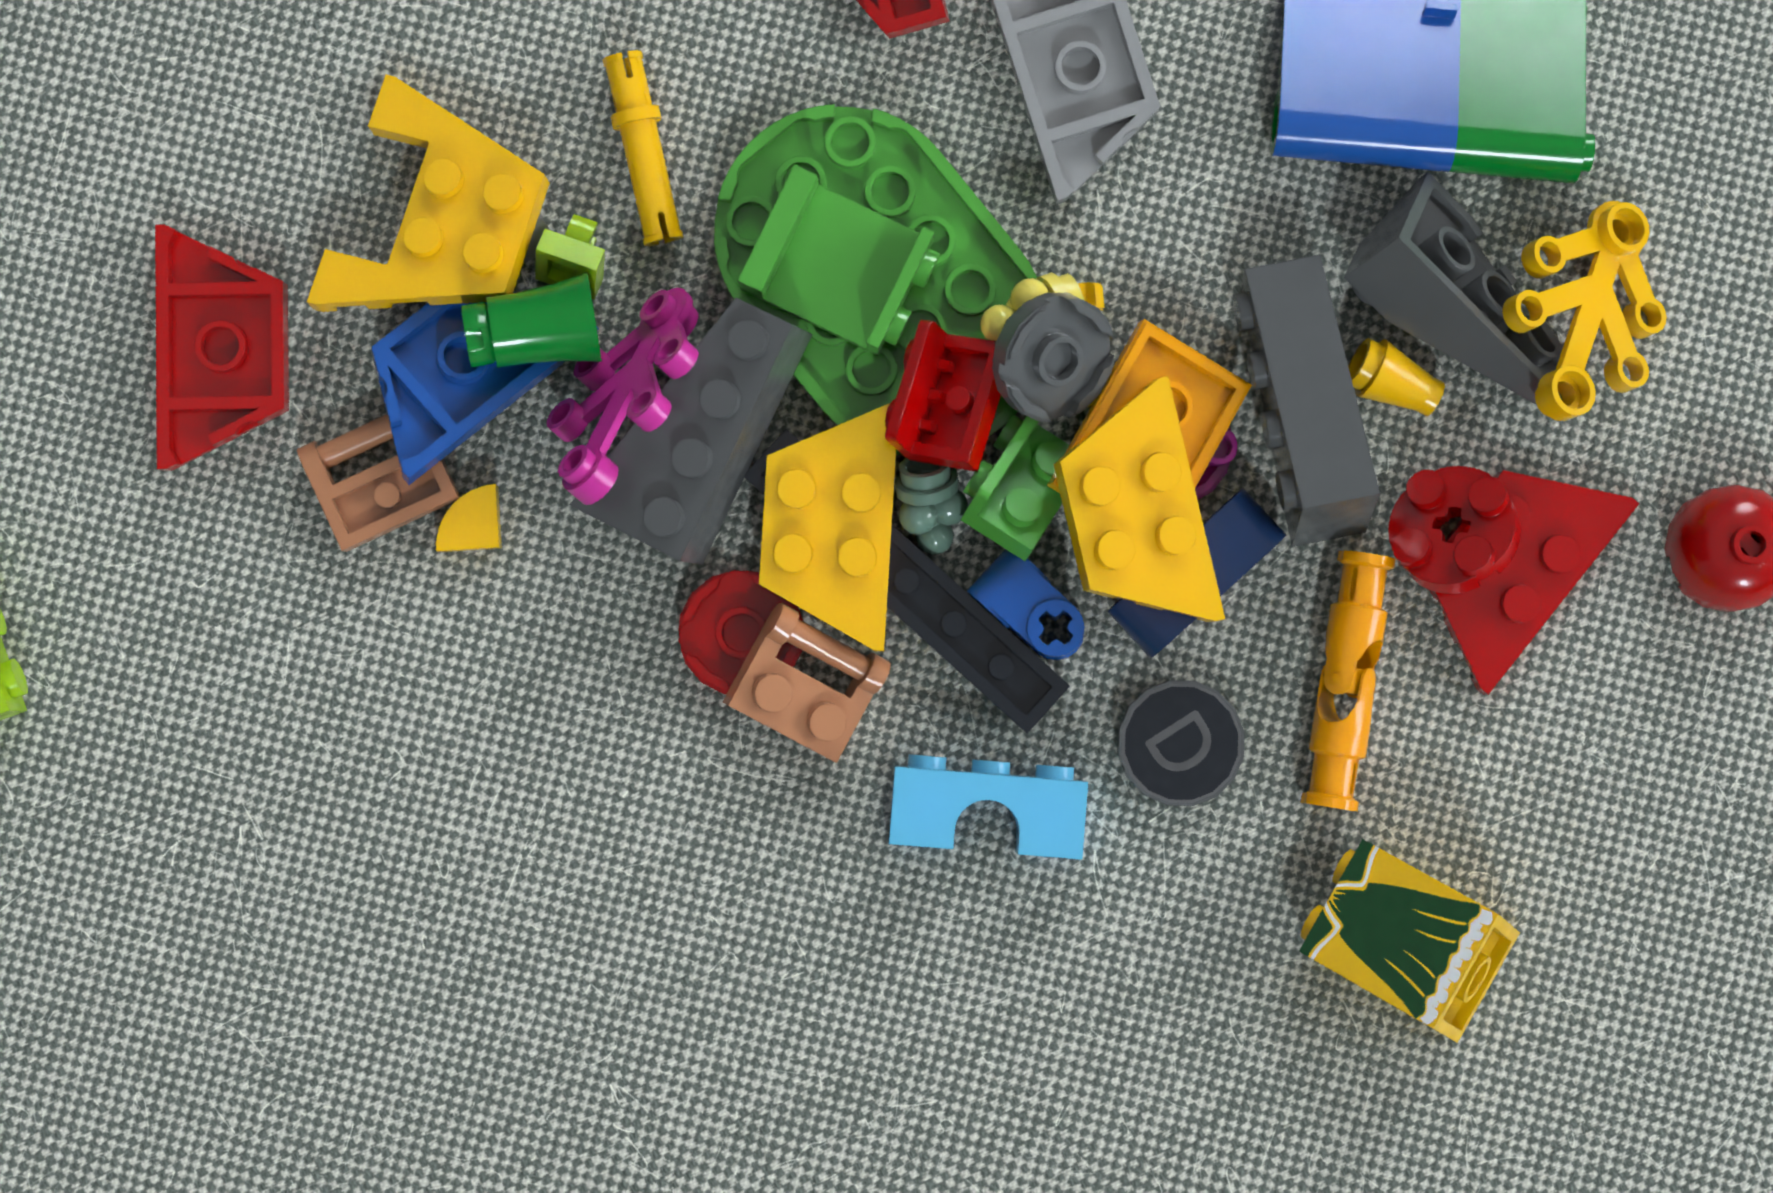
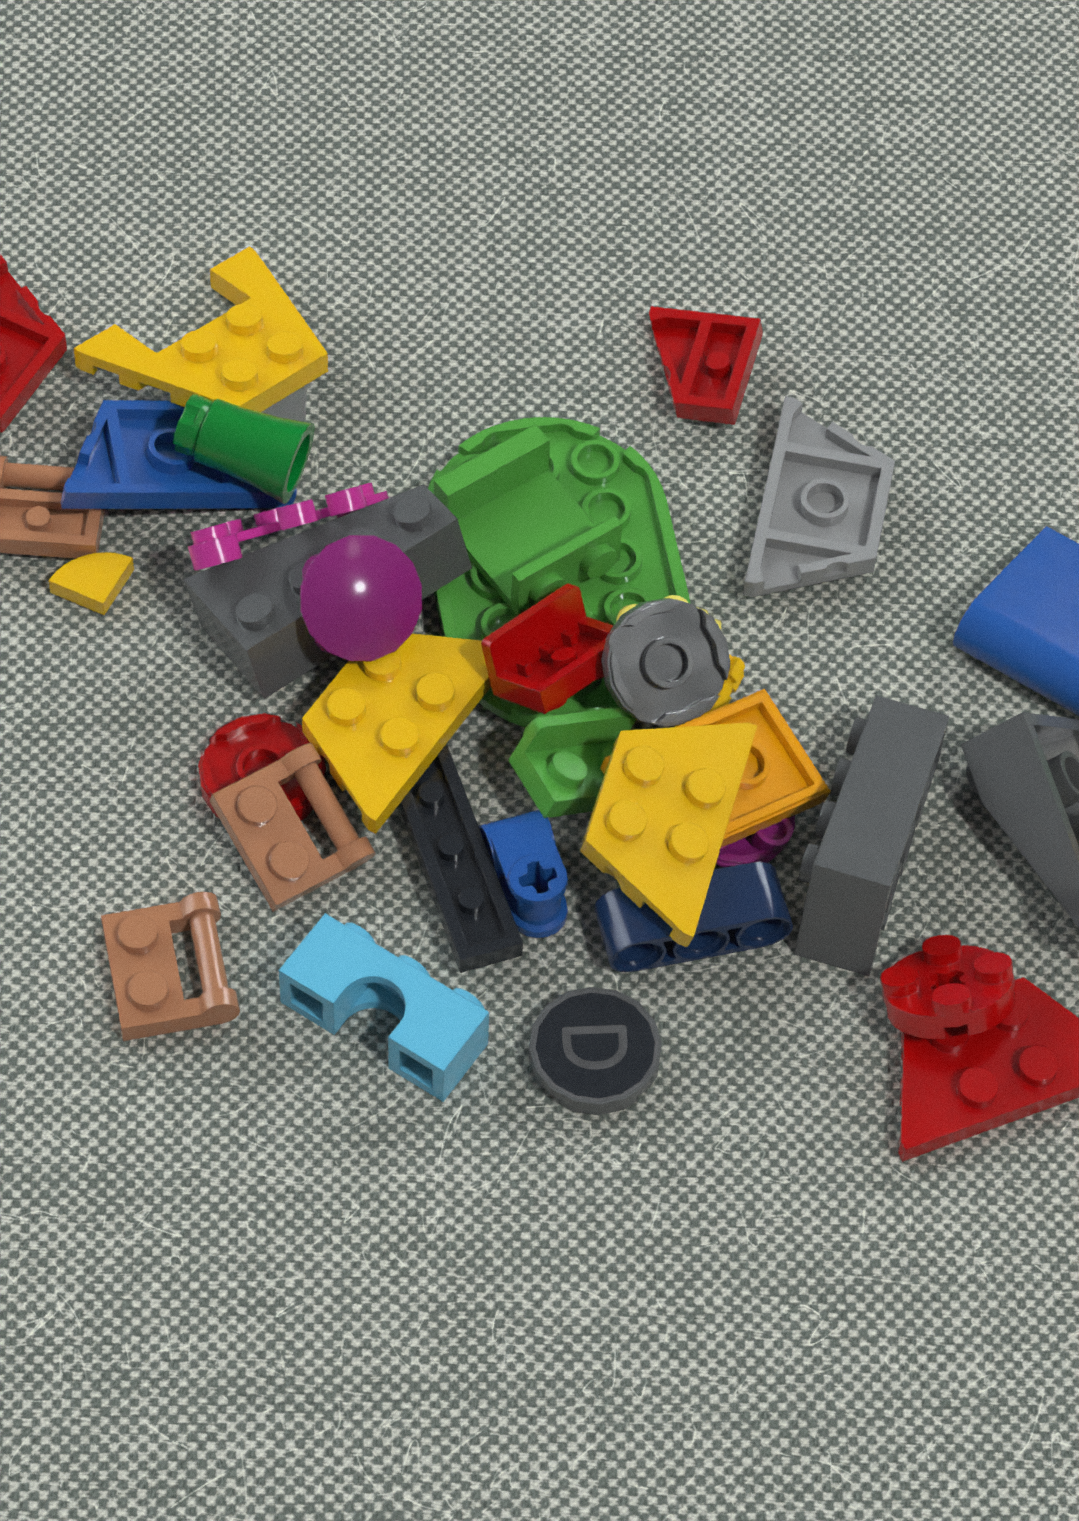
camera: 30 degrees right, 30 degrees down
lime tile [535,214,605,300] -> none
yellow pin [602,50,684,246] -> none
sand green piece [894,458,968,555] -> none
slope [1299,839,1520,1043] -> none
light orange piece [1300,550,1396,812] -> none
yellow cone [1348,338,1445,416] -> none
none -> nougat plate [101,892,240,1041]
none -> magenta dish [300,535,422,661]

